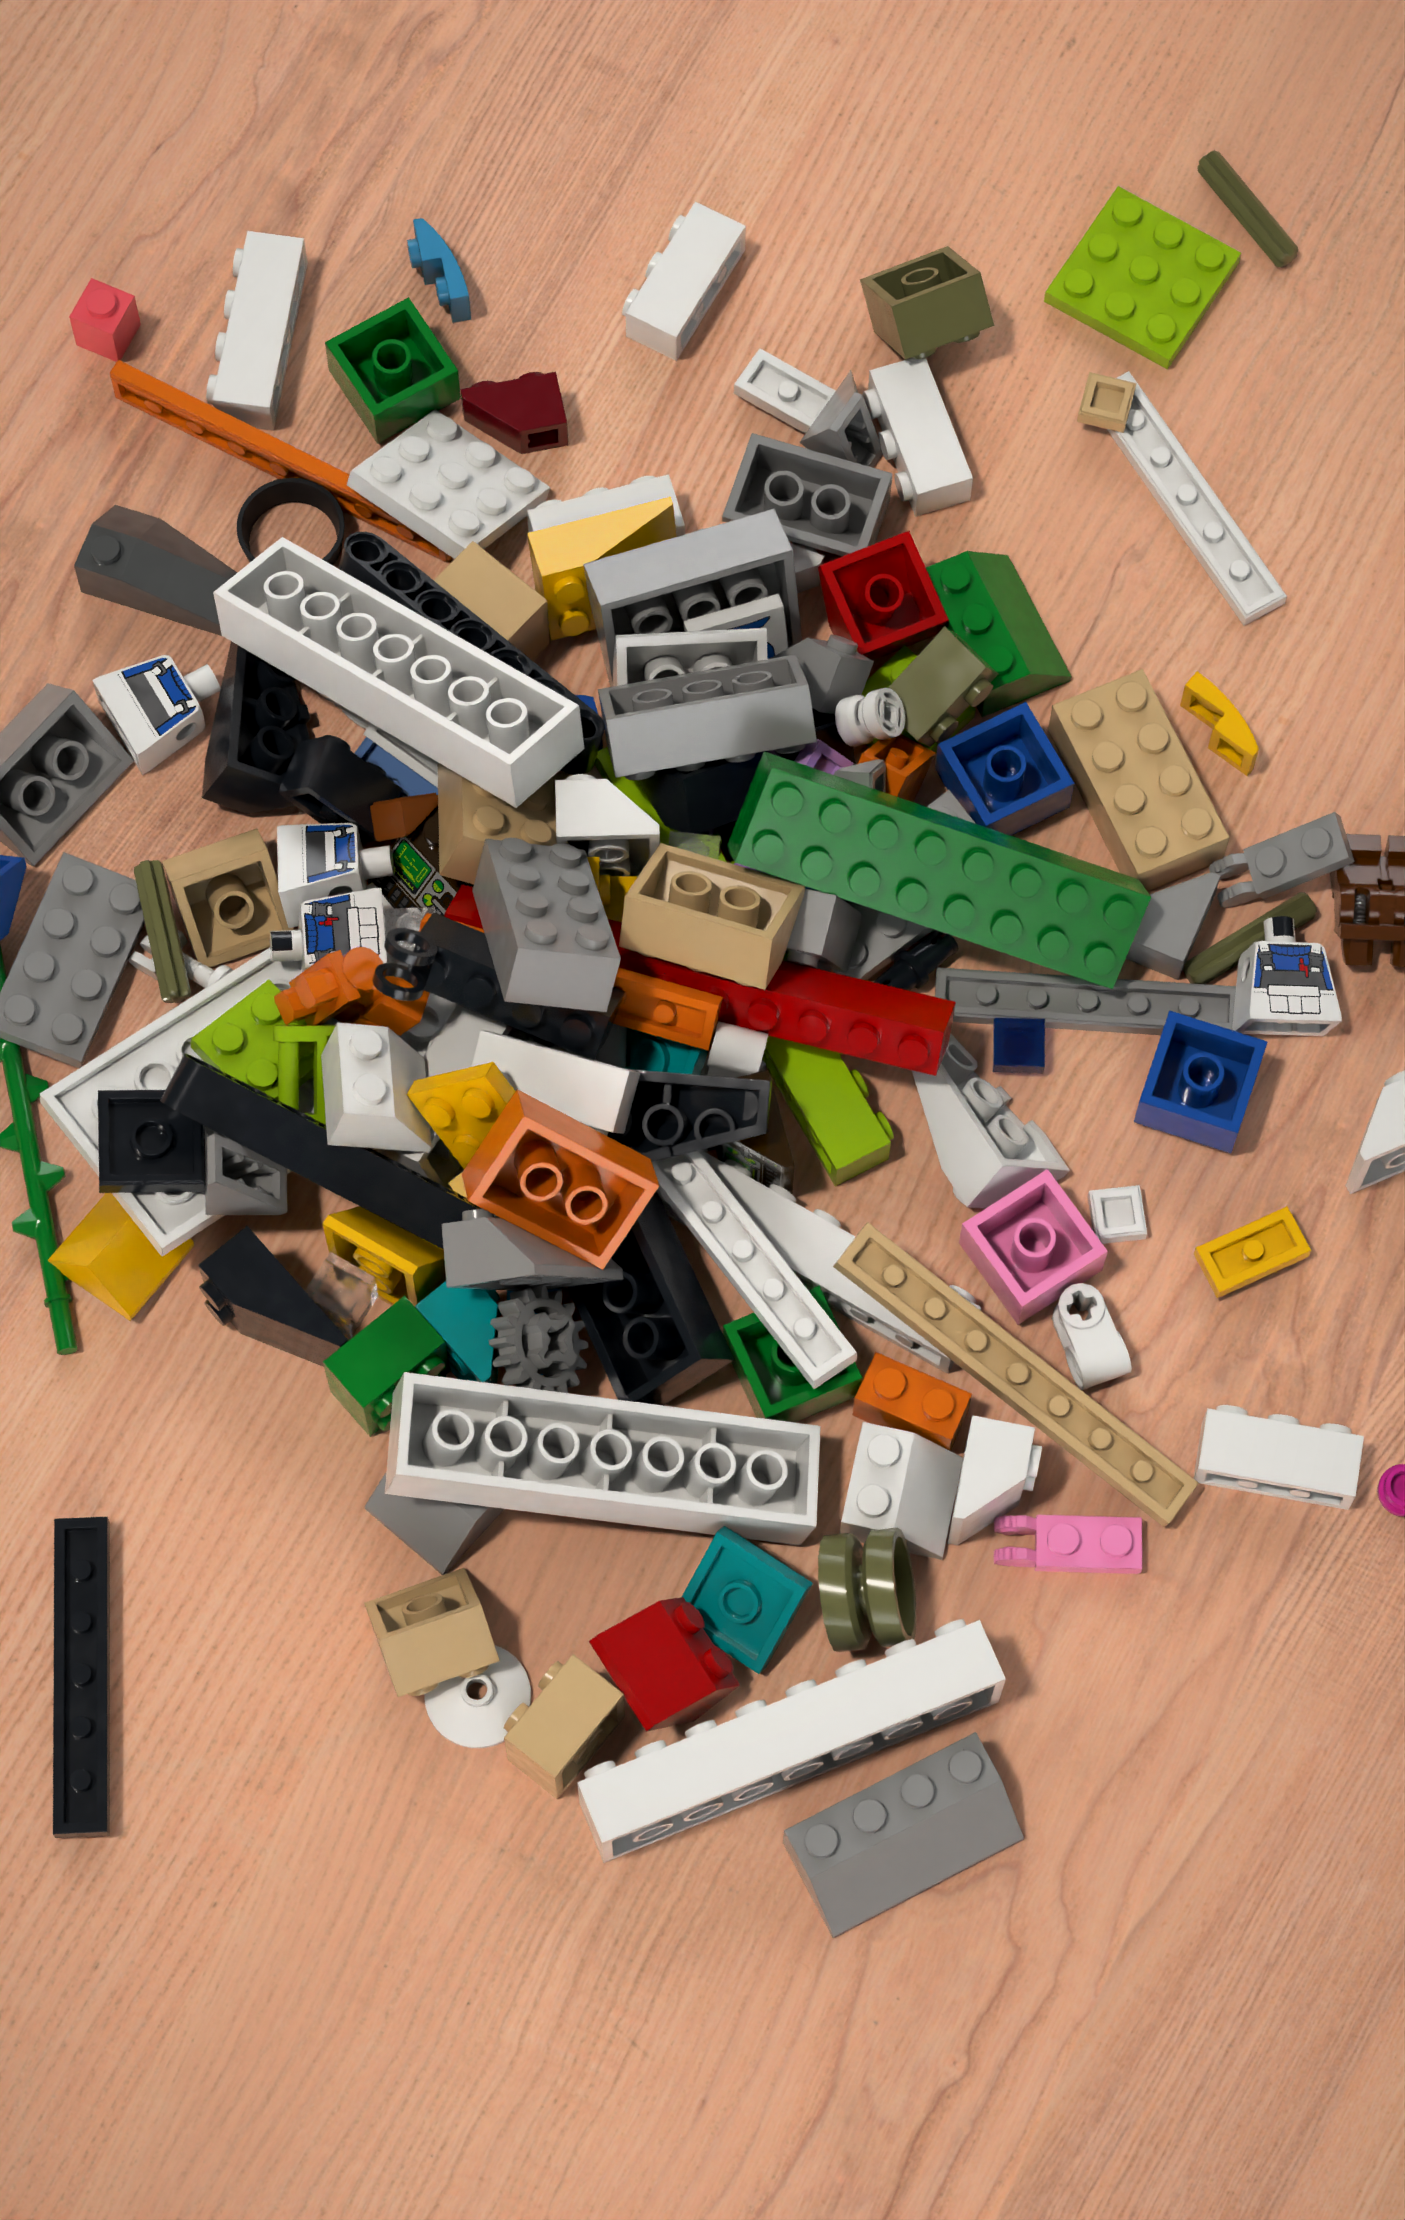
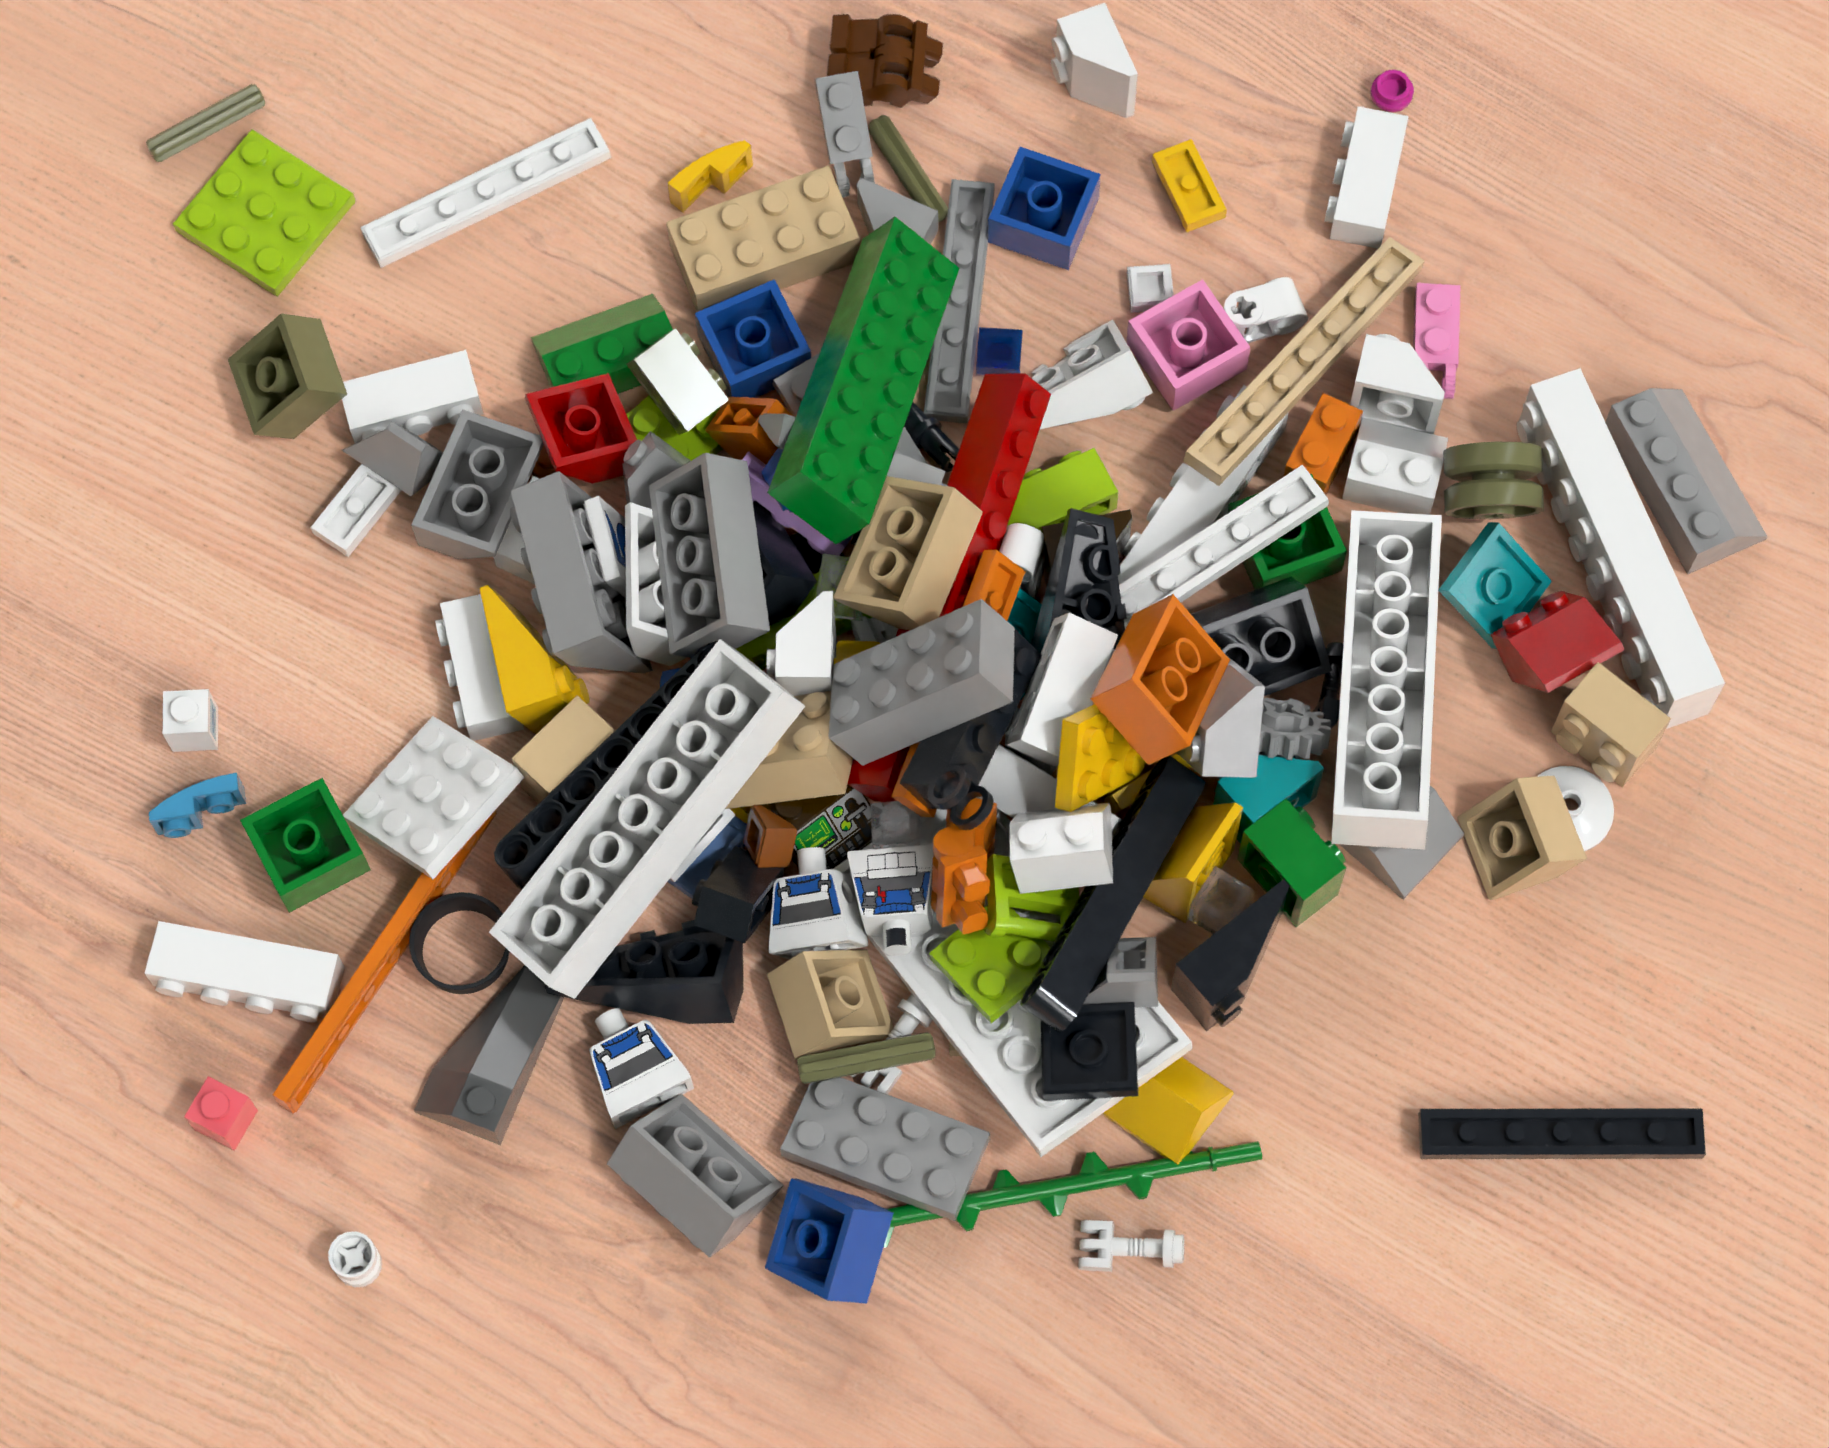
camera: 85 degrees left, 0 degrees up
dark red slope [460,372,568,454] -> none
white brick [622,202,746,361] -> none
white wheel [835,688,905,747] -> none
tan tile [1077,372,1137,433] -> none
white torso [1232,916,1342,1036] -> none
none -> white brick [163,689,218,752]

